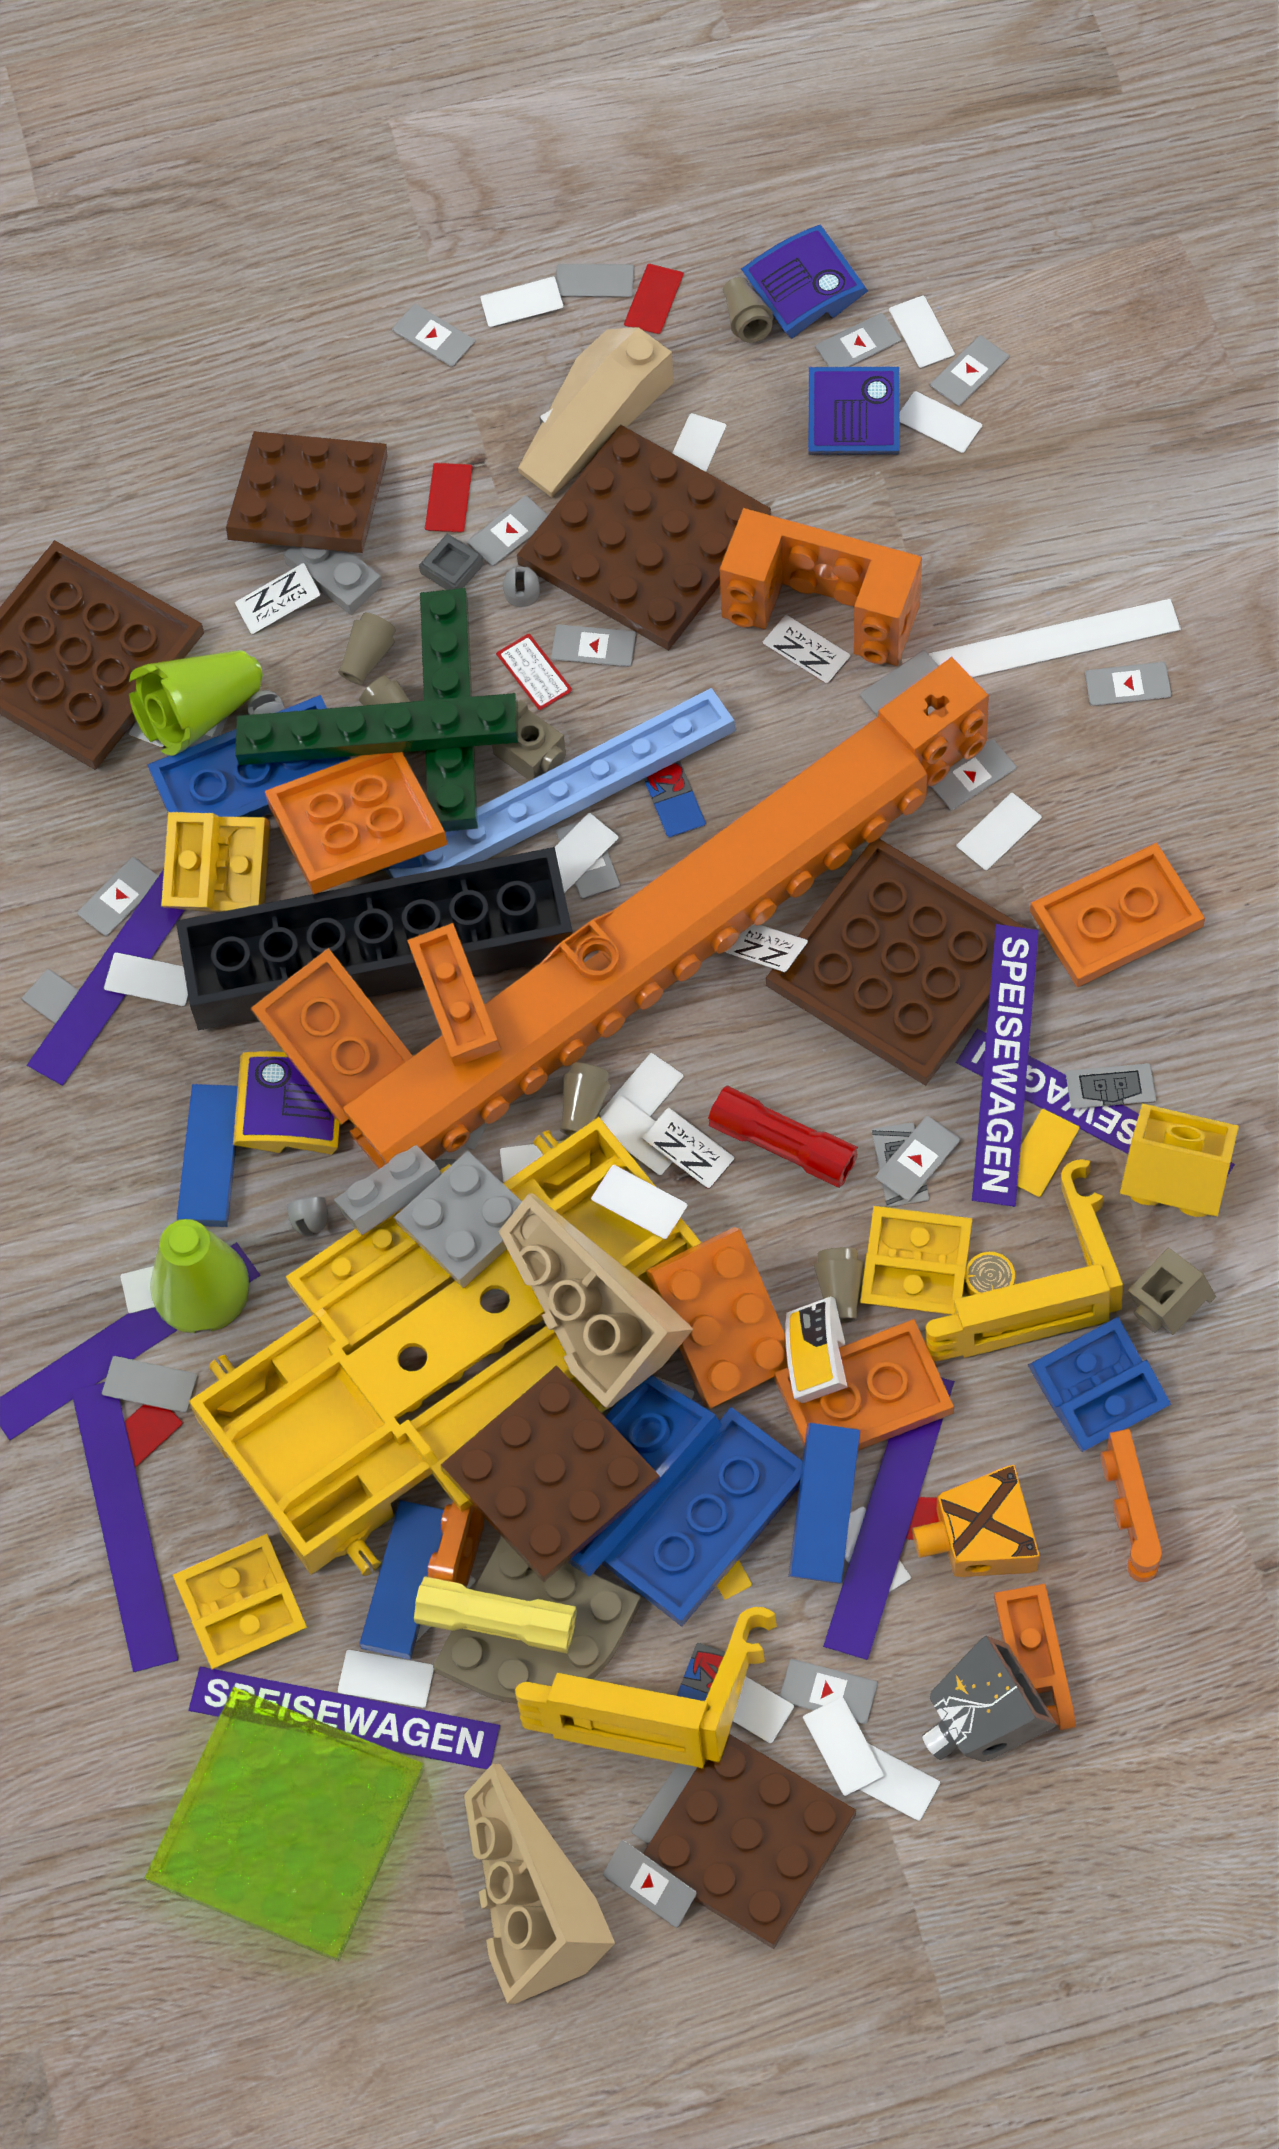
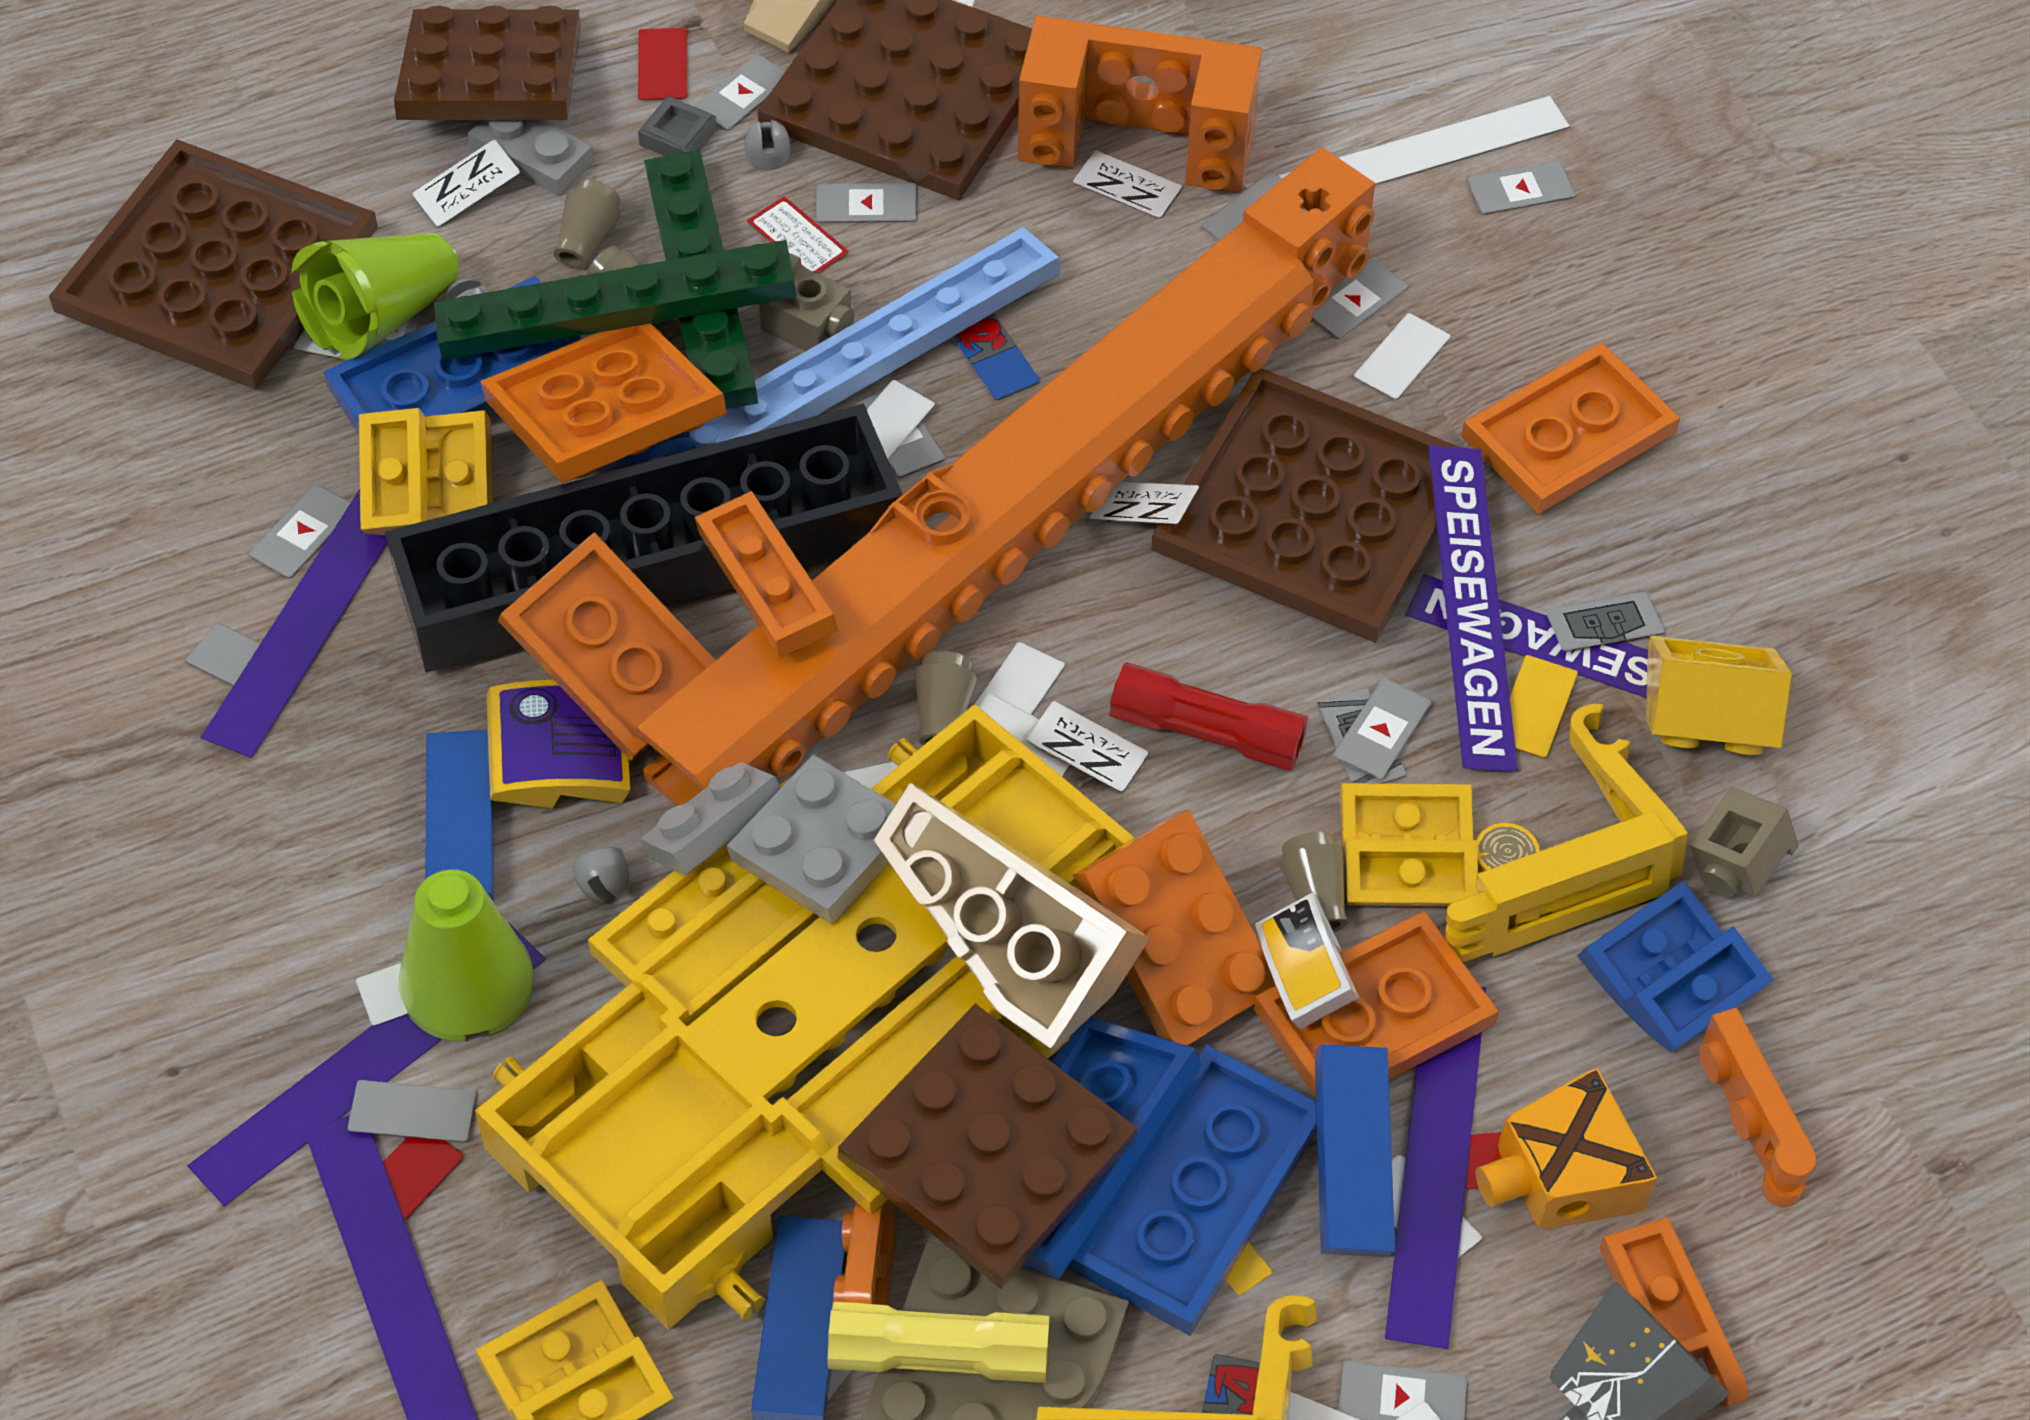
camera: 15 degrees left, 10 degrees down
white sticker [104,953,188,1006] -> none
white sticker [591,1165,687,1239] -> none

